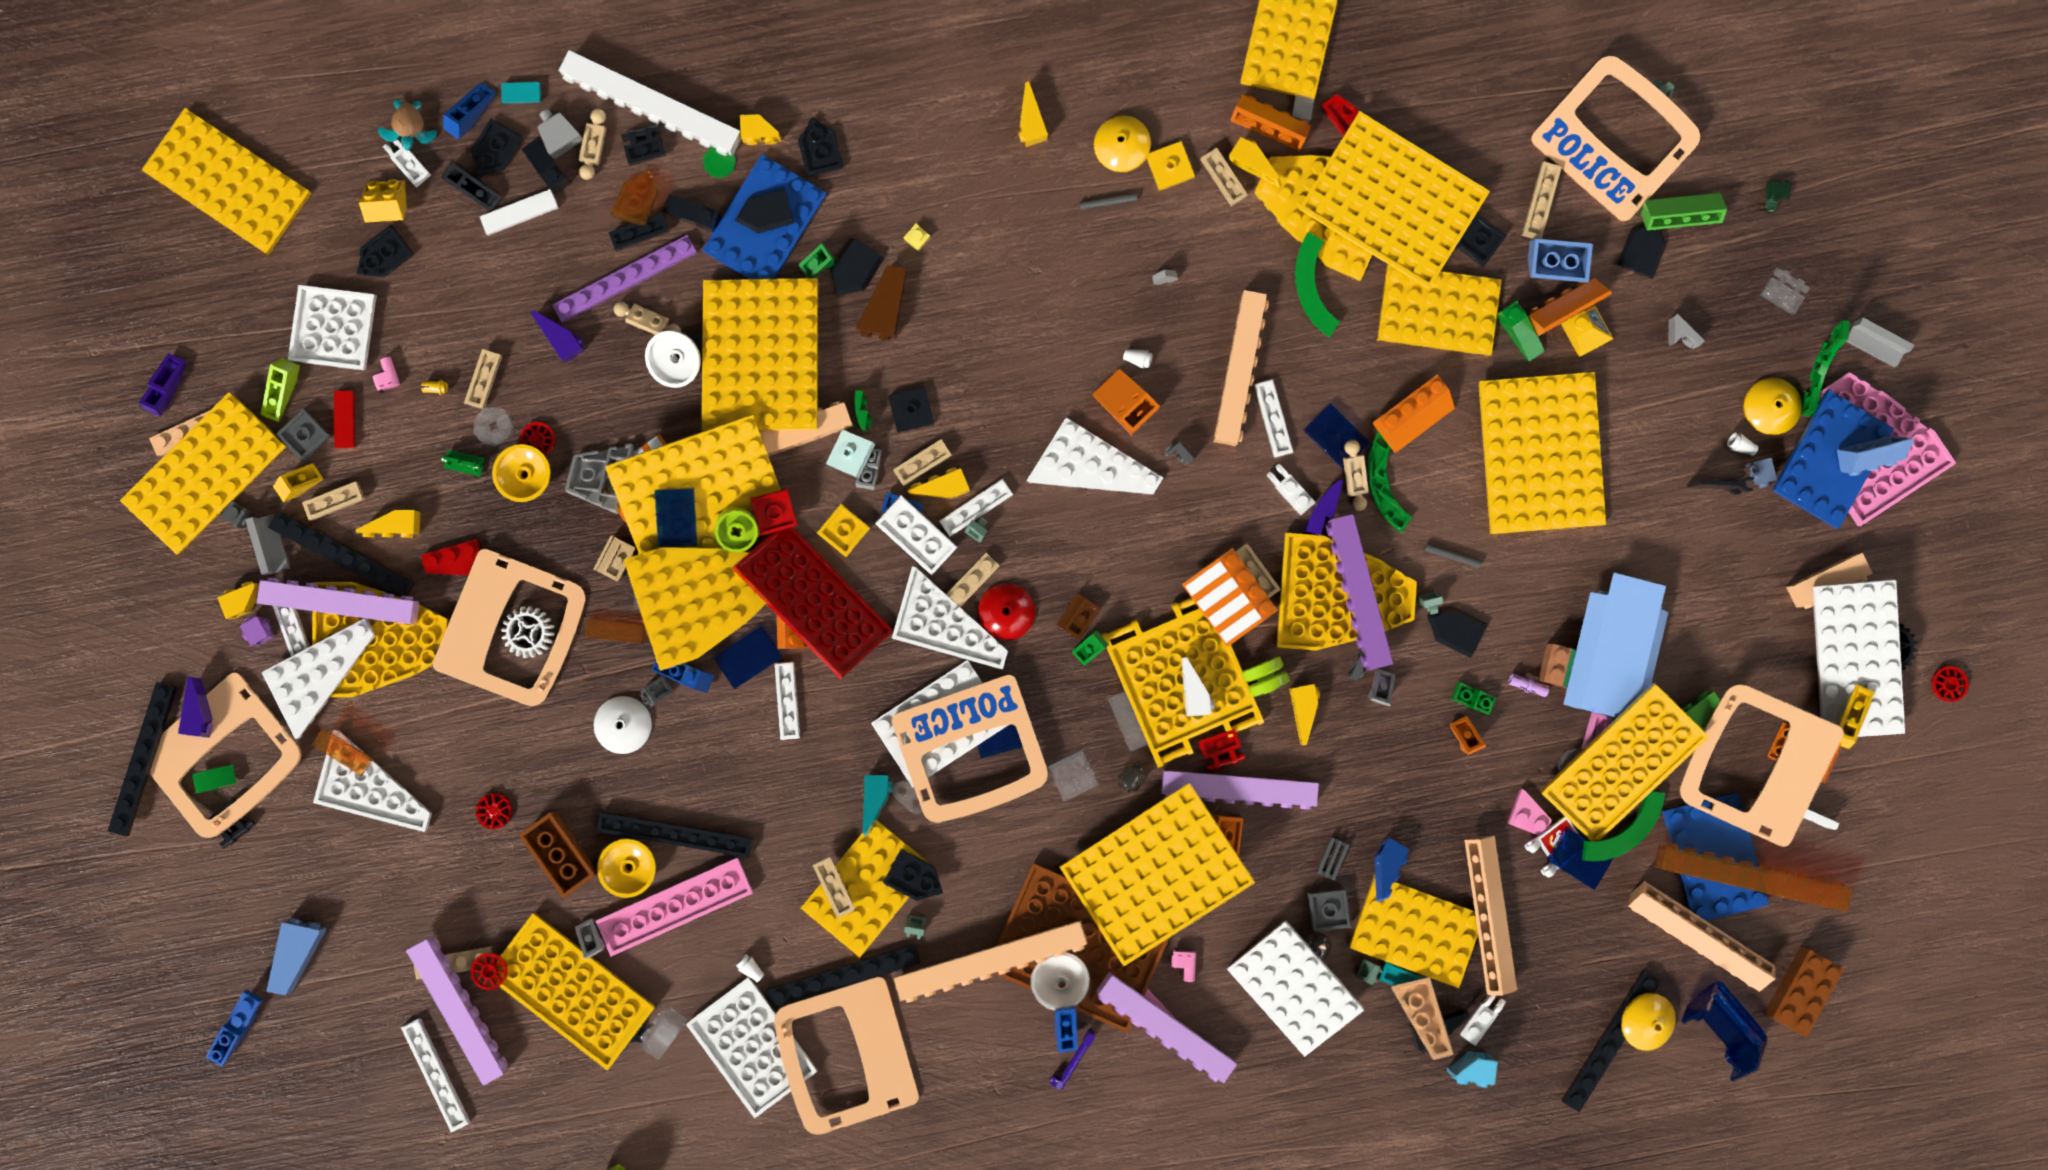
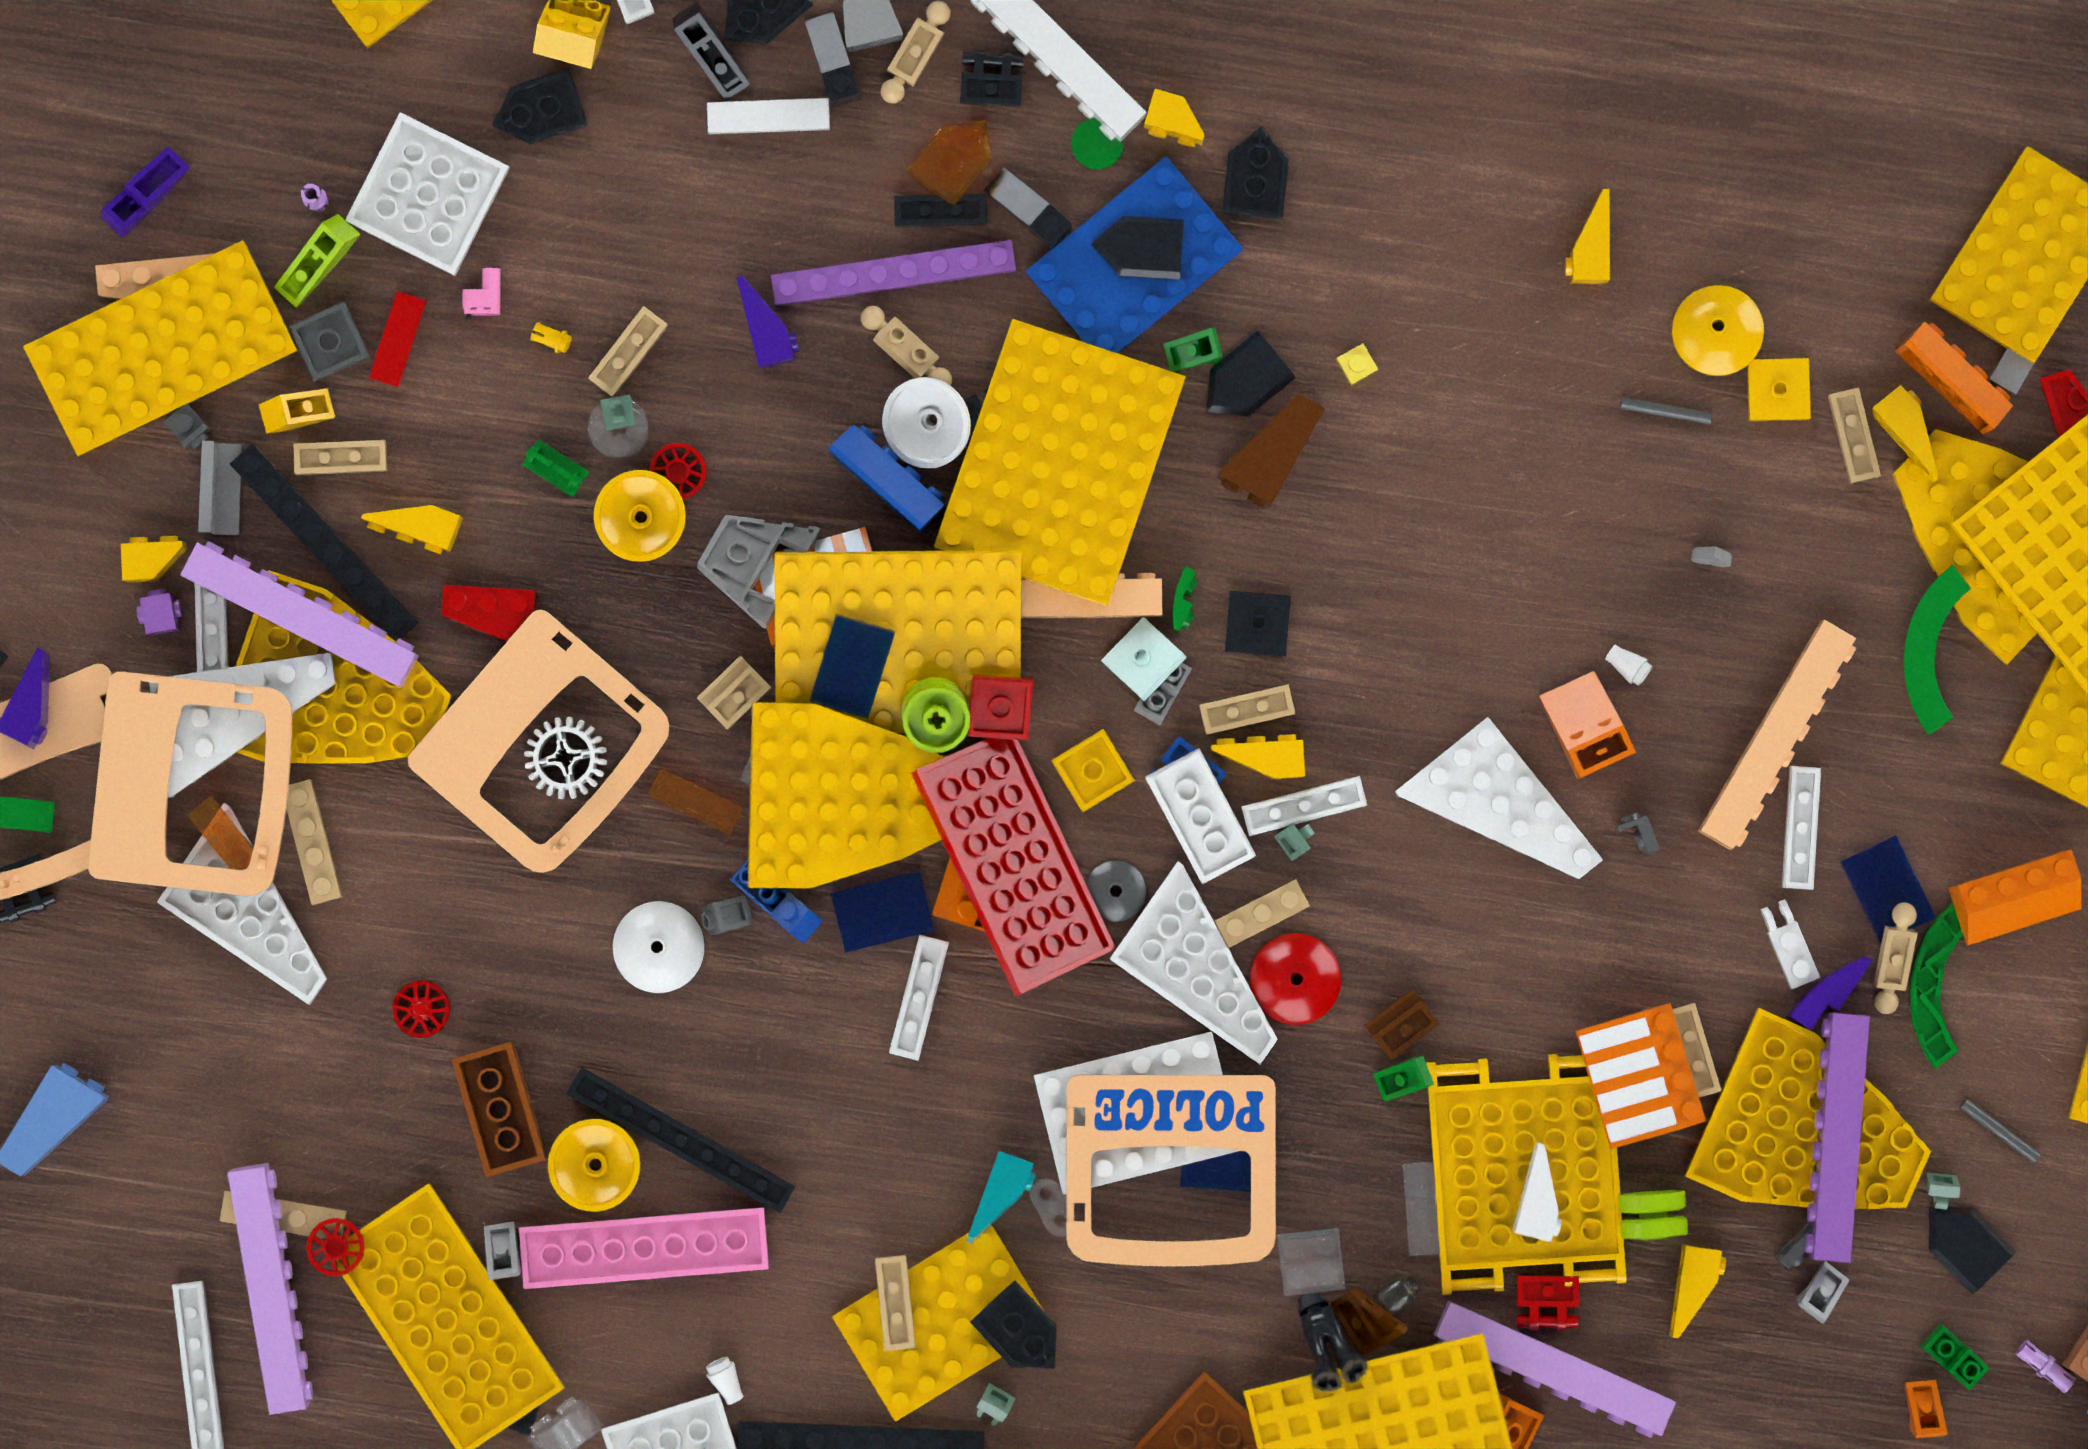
camera: 15 degrees right, 0 degrees up
none -> light nougat door [88,671,292,896]
none -> tan plate [286,779,343,905]
none -> lavender pin [301,184,328,212]
none -> sand green tile [600,394,637,431]
none -> blue slope [828,424,945,534]
none -> dark grey dish [1086,861,1146,922]
none -> black piece [1298,1291,1368,1392]
none -> reddish brown wing [1330,1288,1409,1355]

